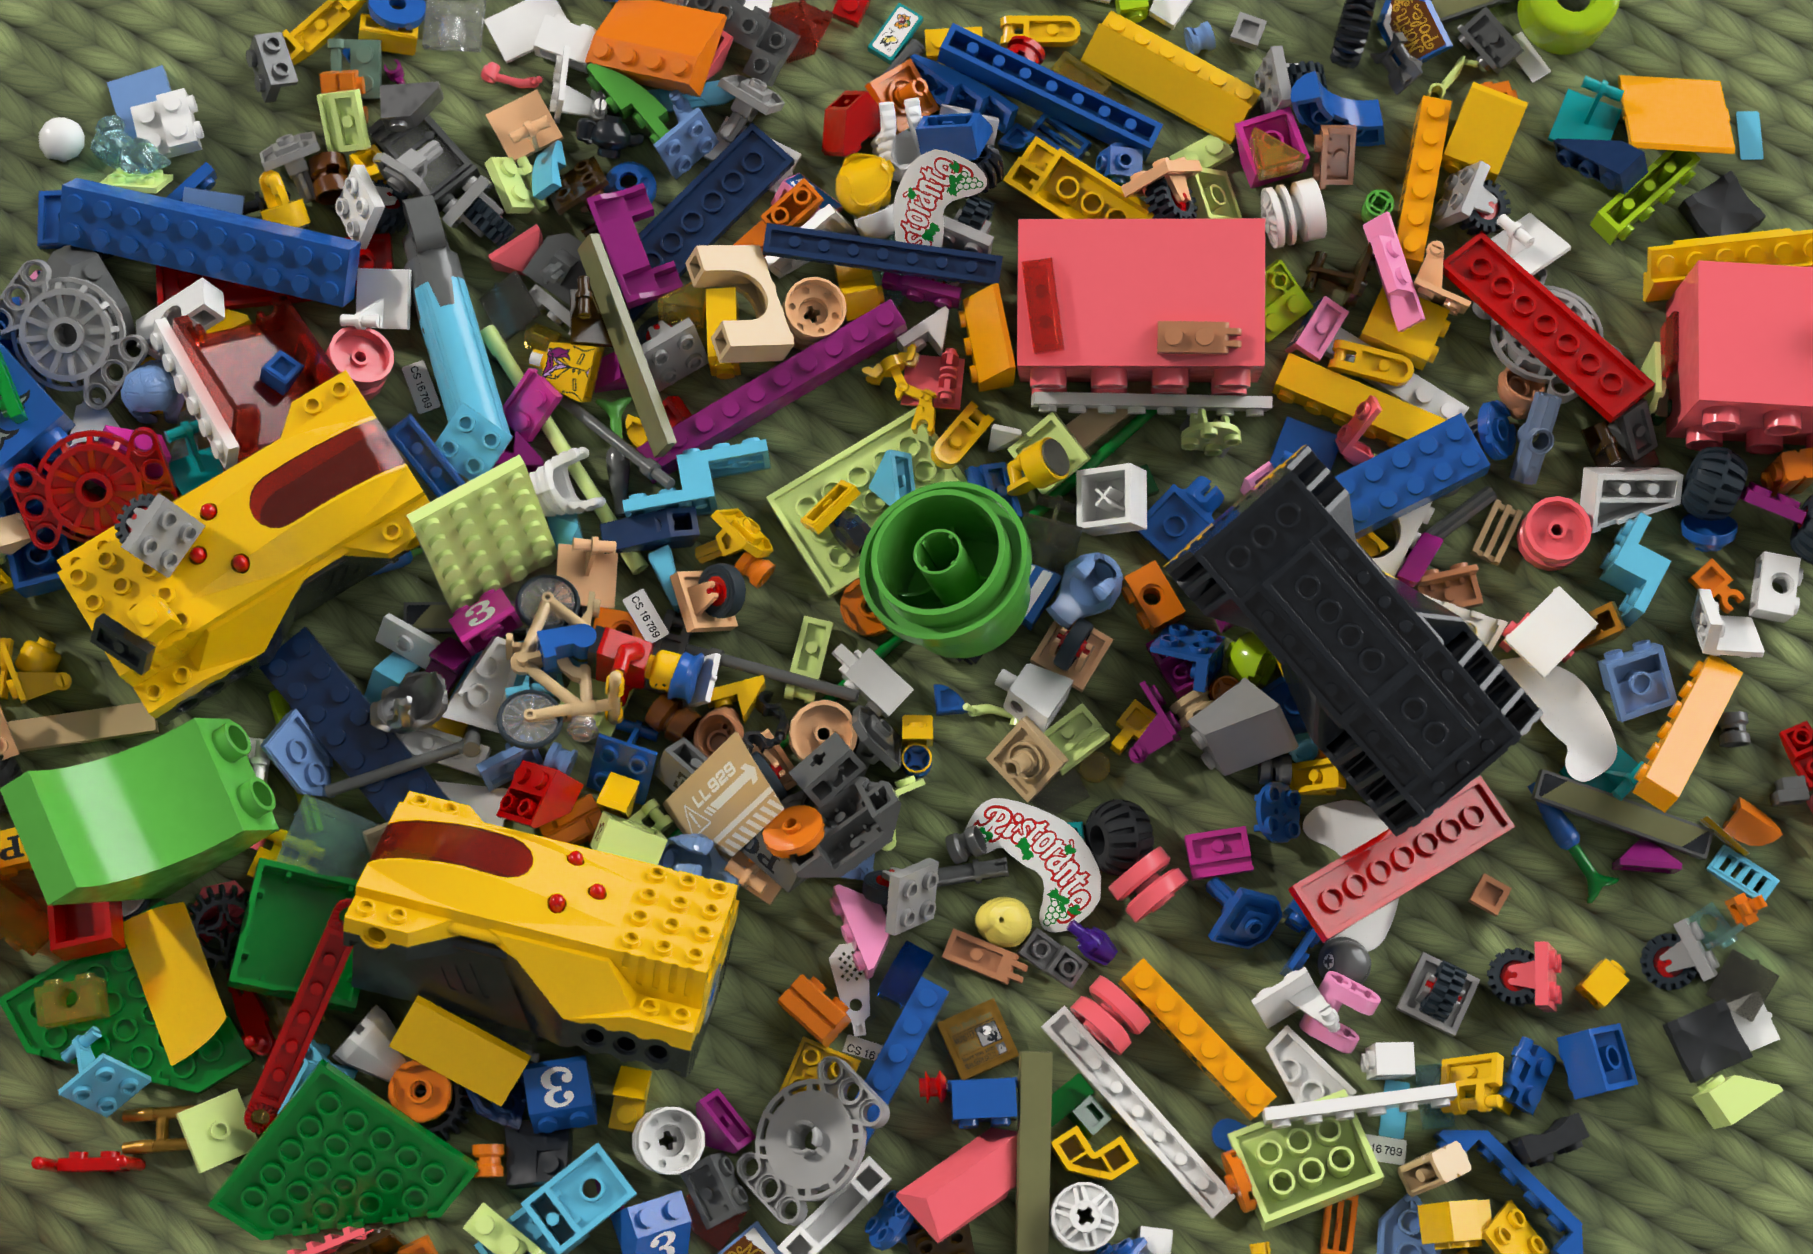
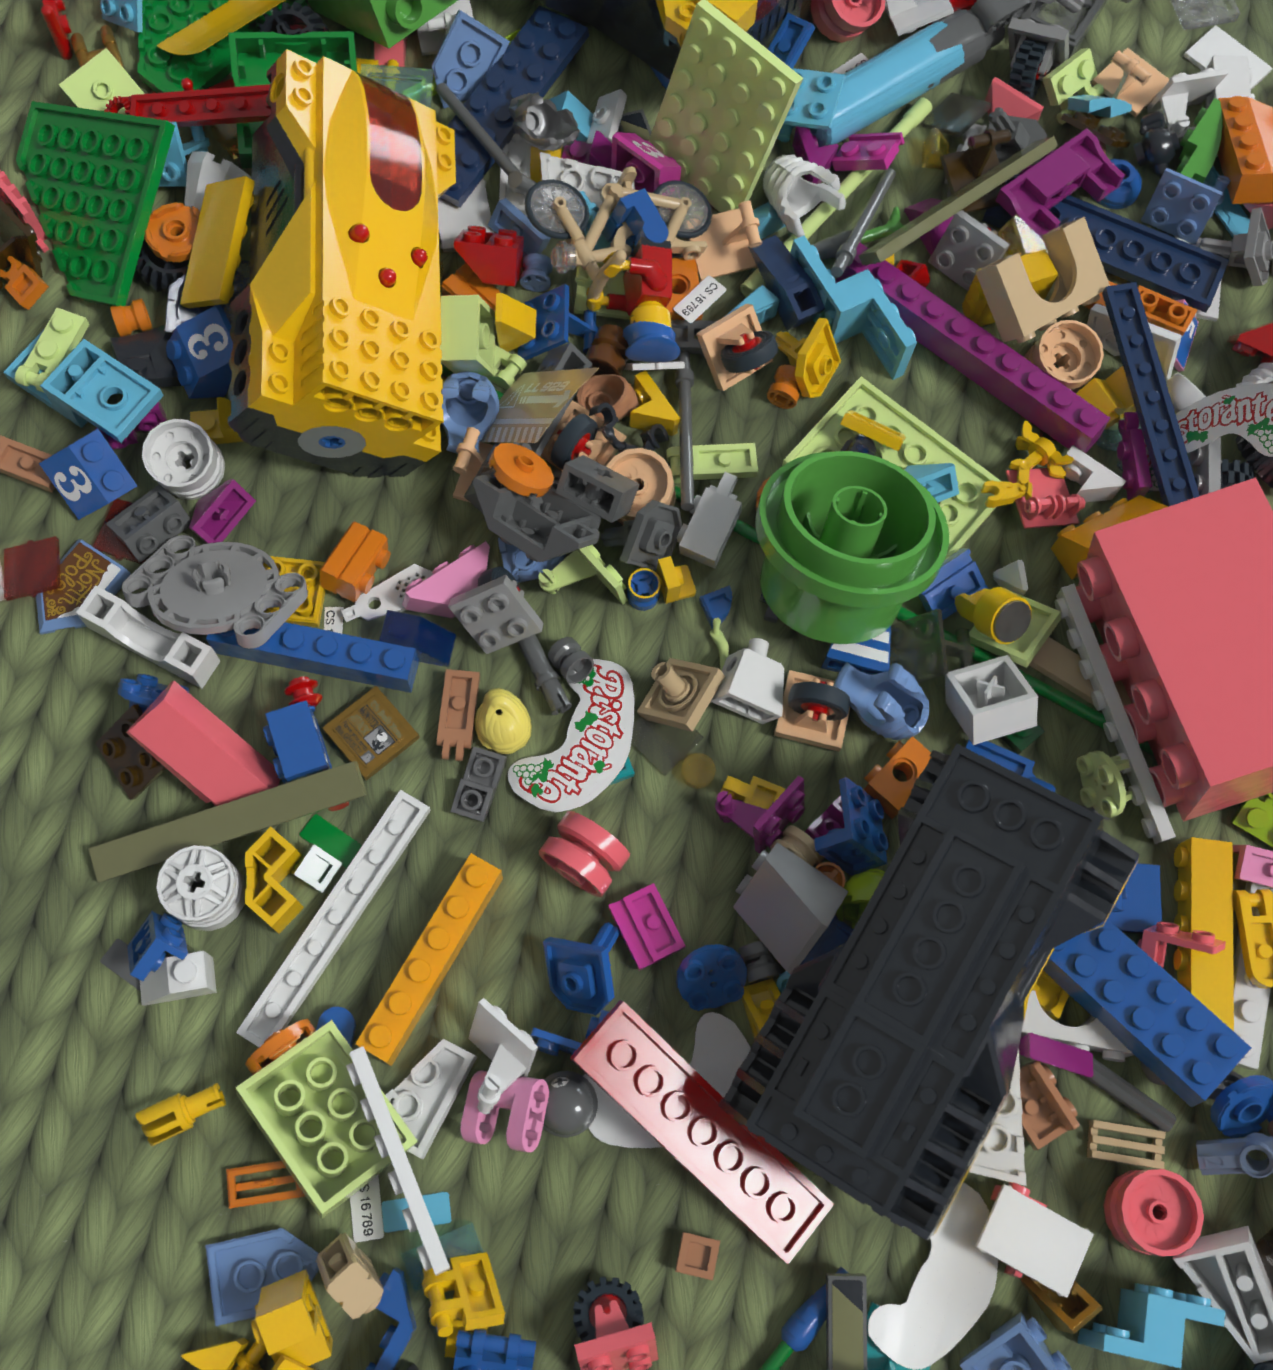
camera: 65 degrees right, 5 degrees down
coral piece [481,62,543,89] -> none
yellow torso [529,342,605,403] -> none
yellow helmet [835,153,895,219] -> none
yellow plate [931,401,995,469] -> none
clear red tile [1021,258,1064,354] -> none
yellowish green plate [1044,703,1110,776] -> none
dark purple piece [1066,920,1118,965] -> none
coral wheel [1070,975,1150,1056] -> none
black wheel [1085,799,1154,876] -> none
nougat hinge [1157,321,1242,354] -> none
white brick [1361,1042,1415,1080] -> none
plate [1396,952,1480,1037] -> none

